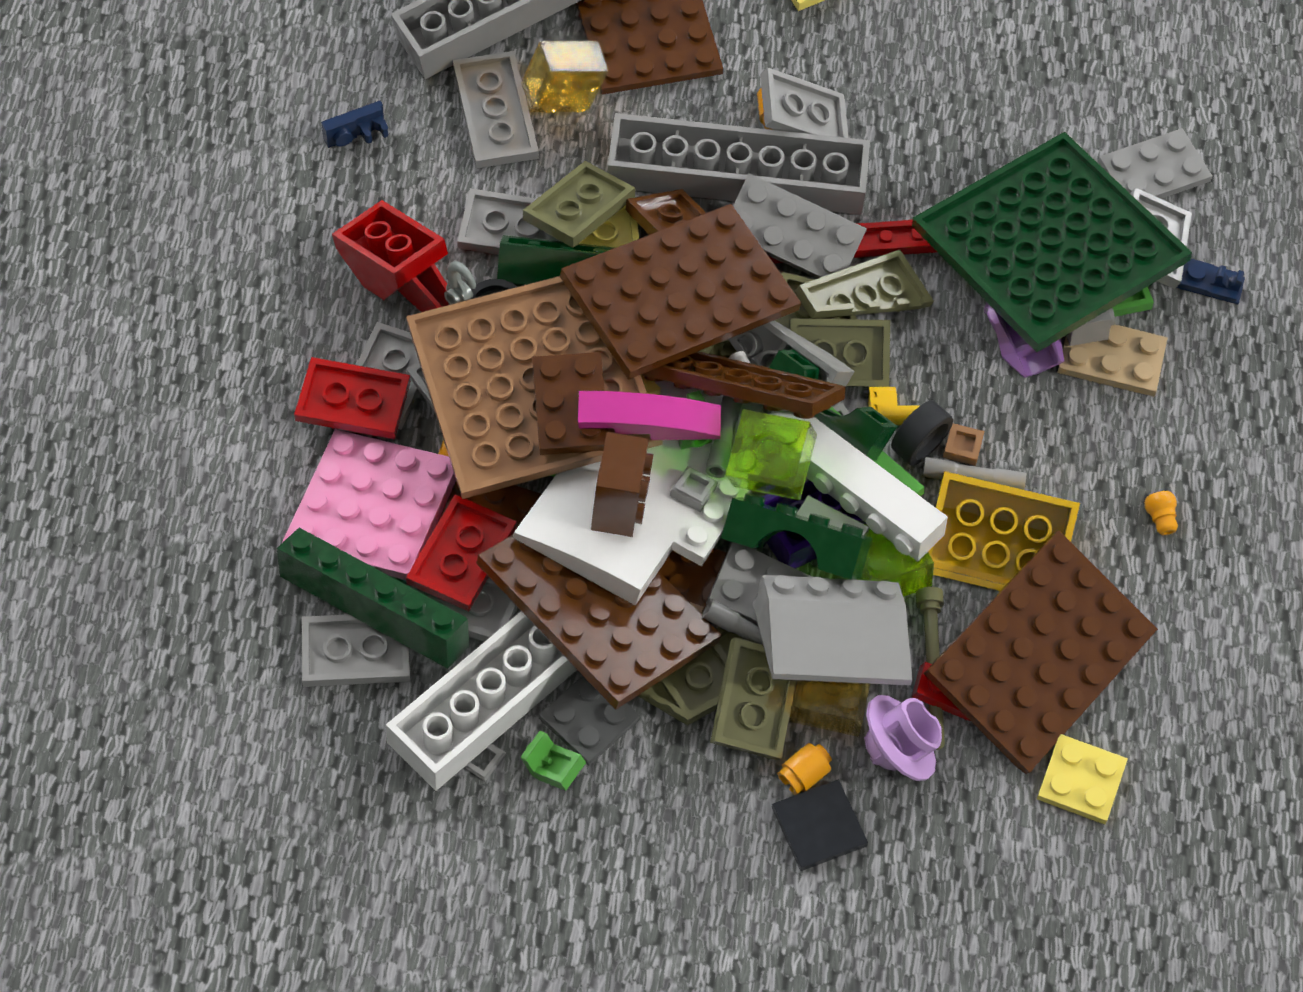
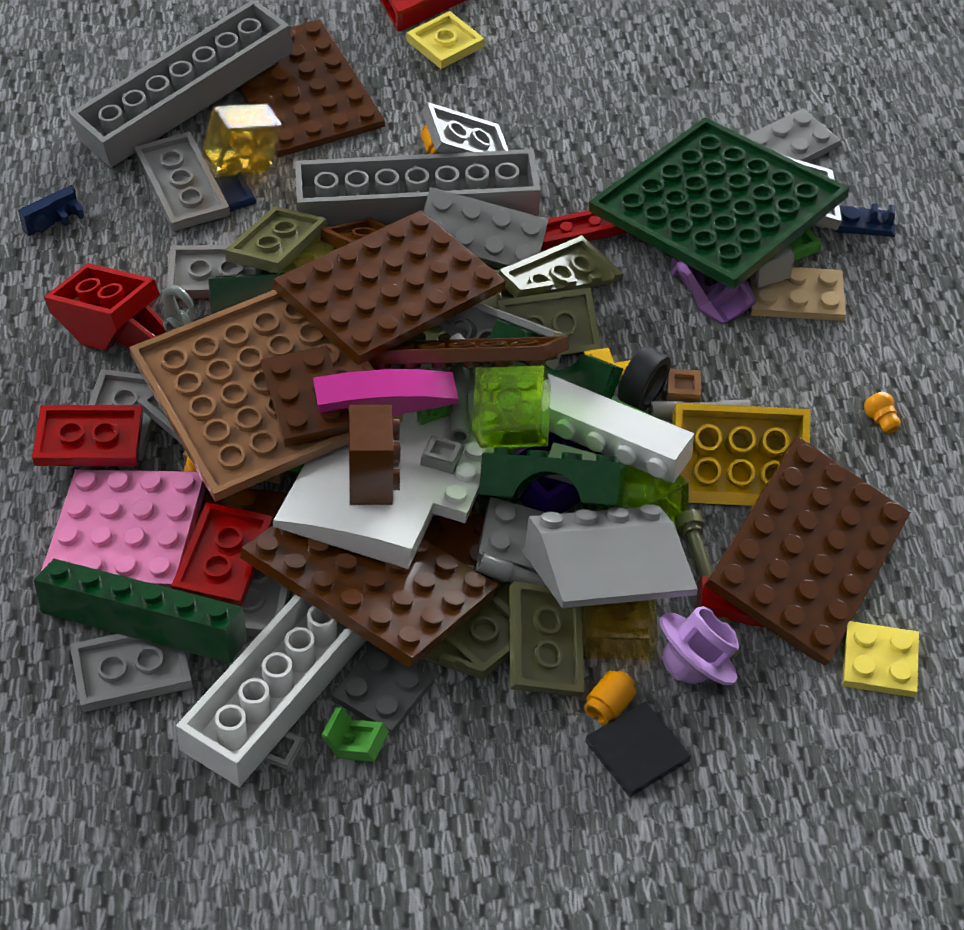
camera: 10 degrees left, 10 degrees down
none -> dark blue tile [210,162,256,212]

